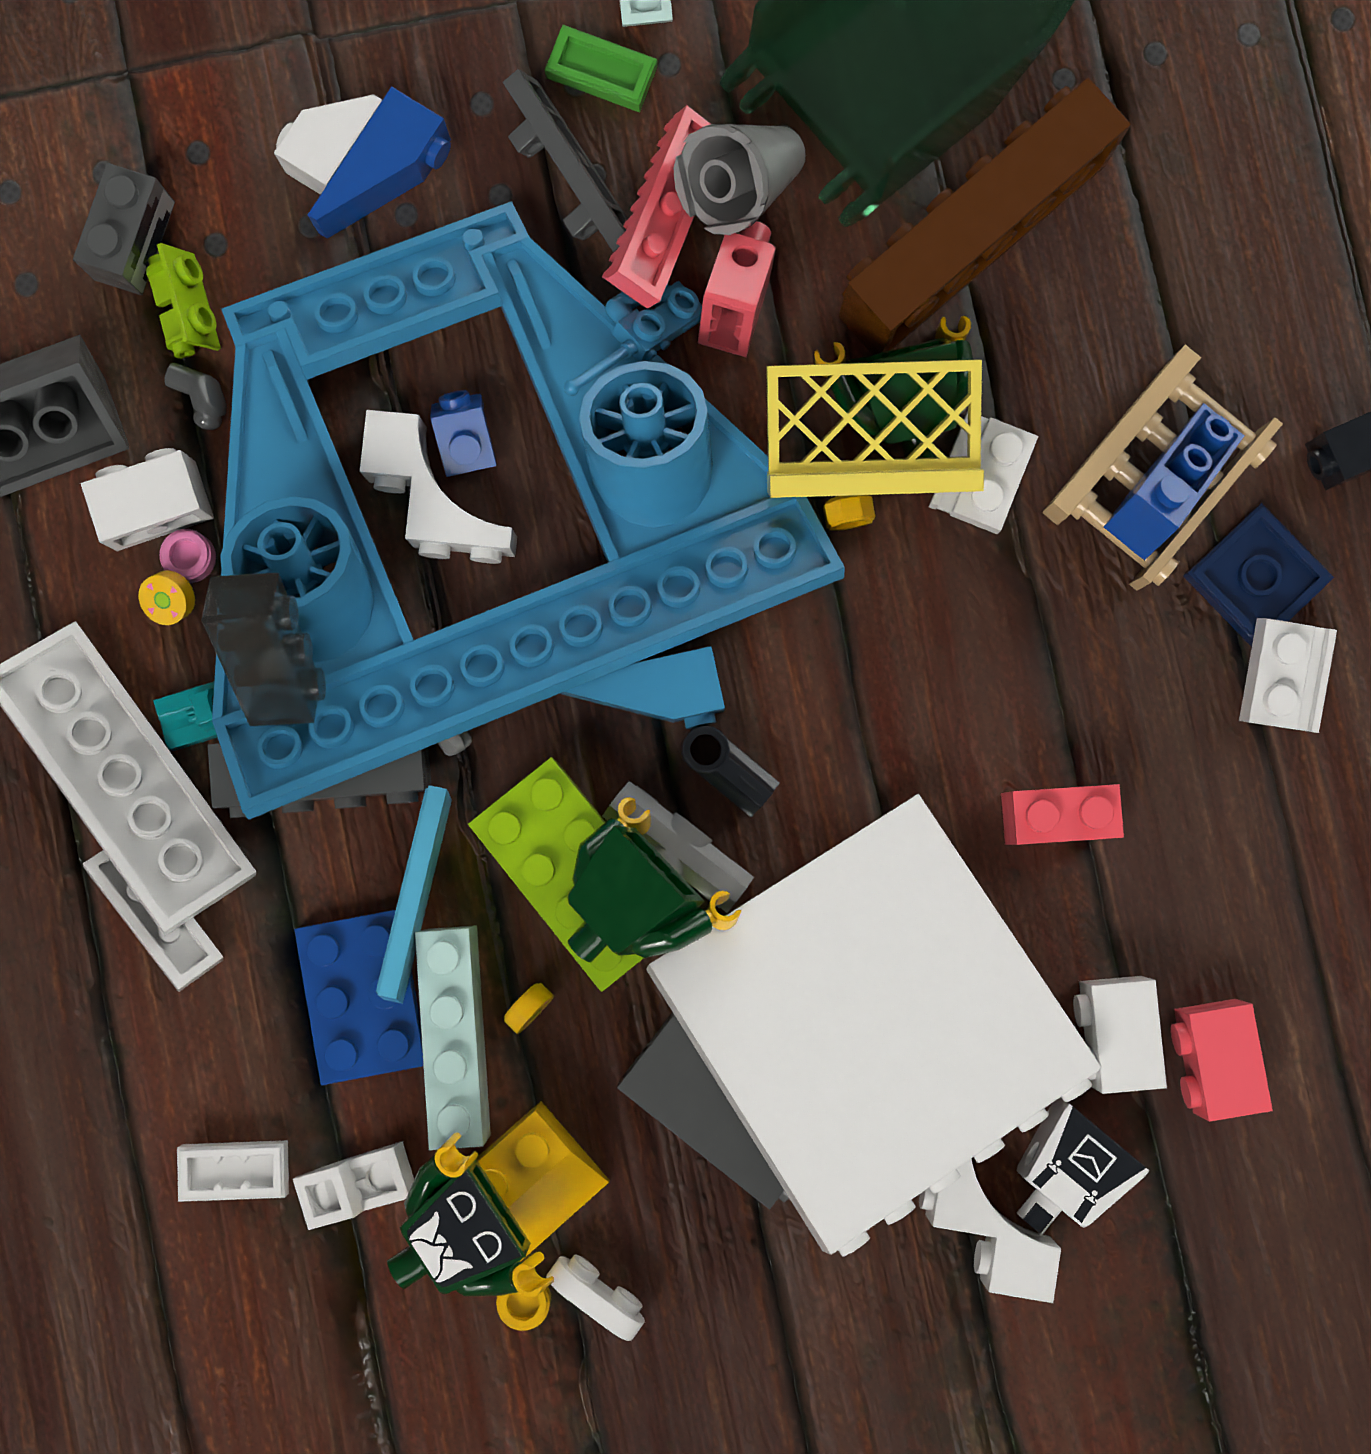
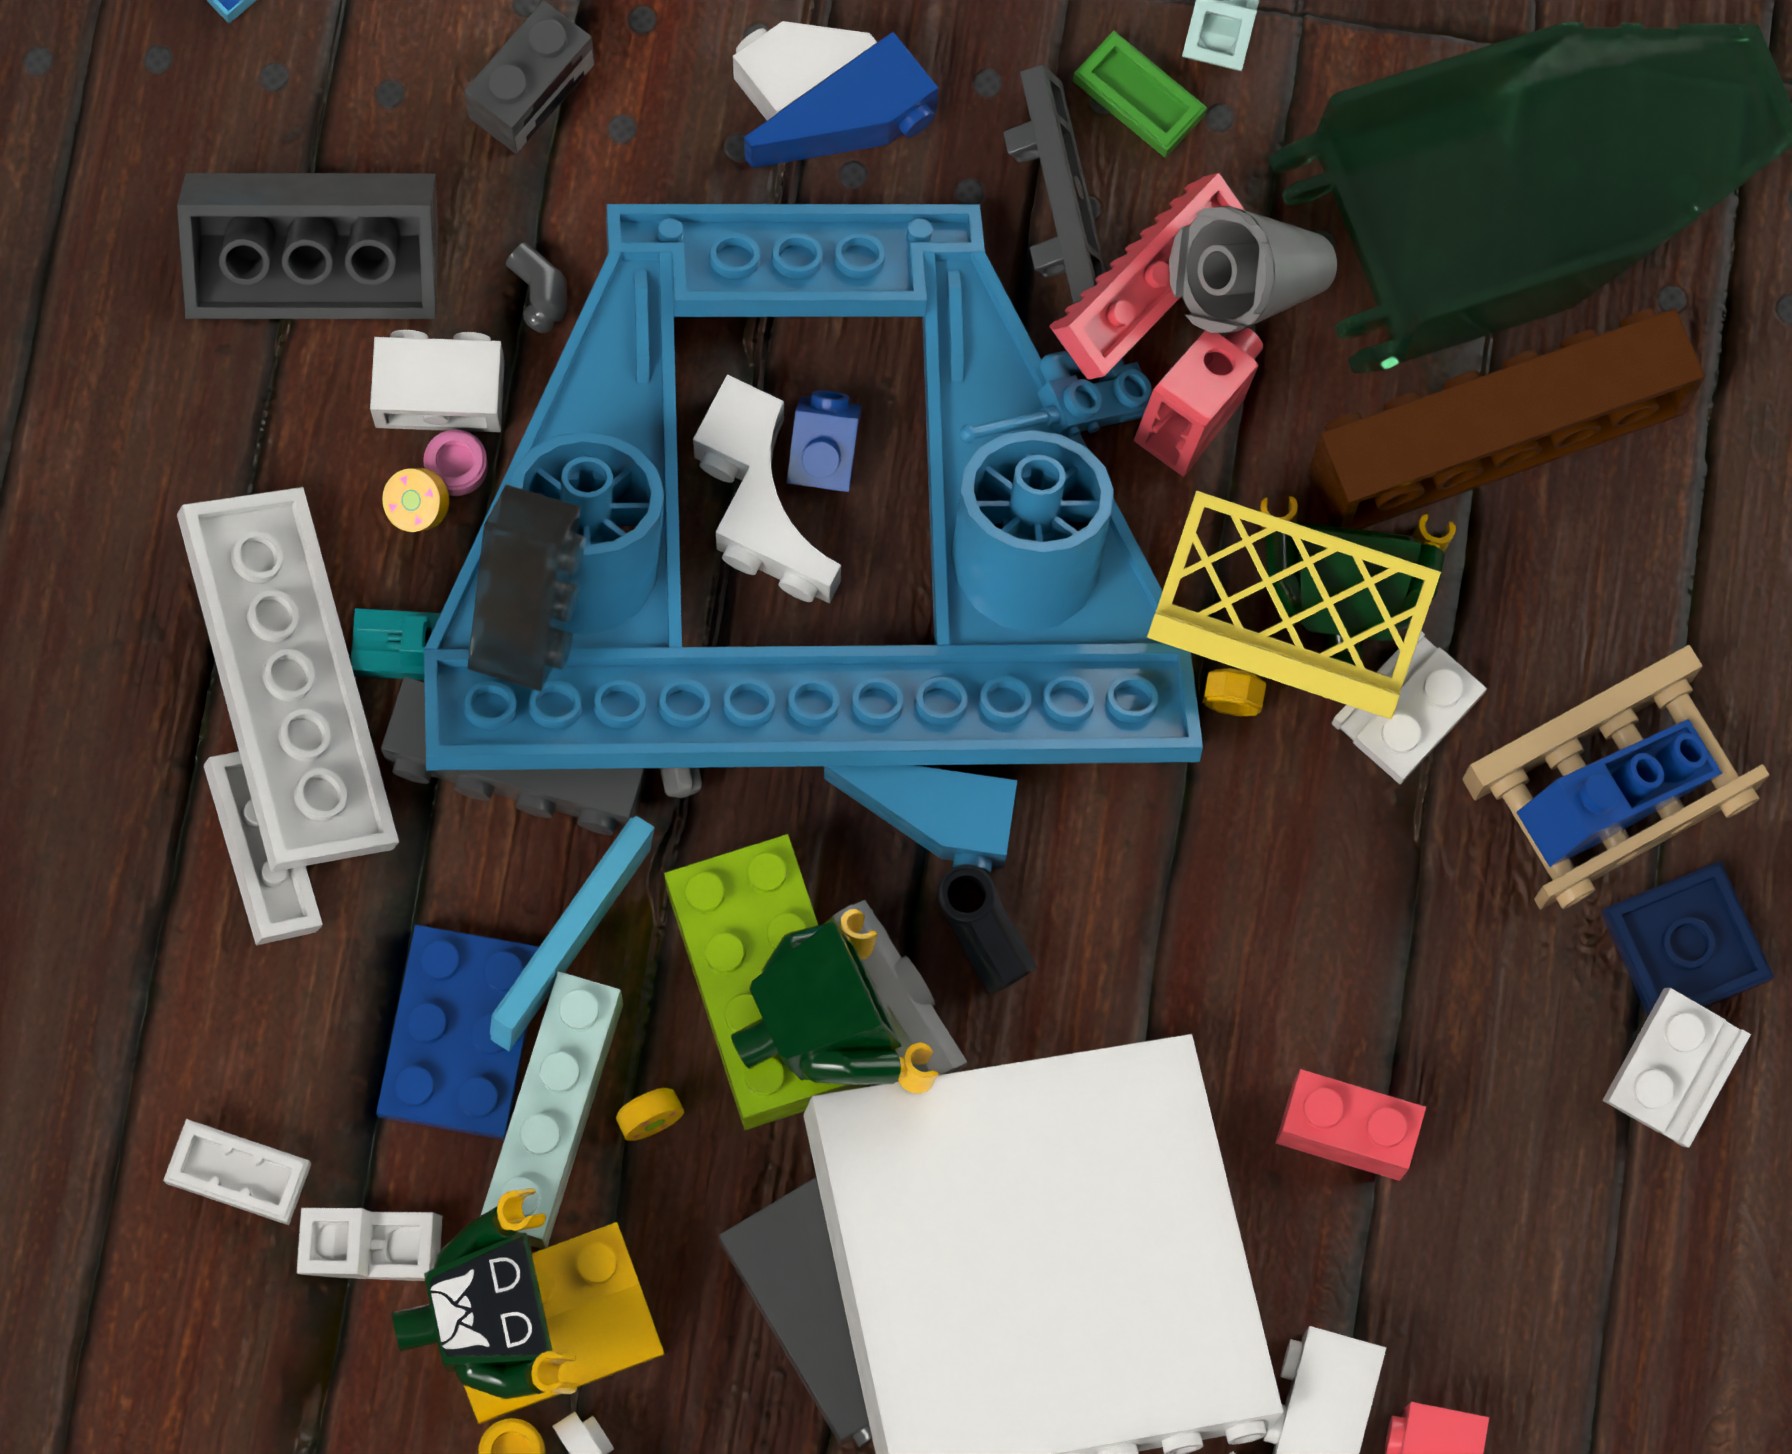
camera: 15 degrees right, 10 degrees down
lime hinge [146,243,221,358] -> none

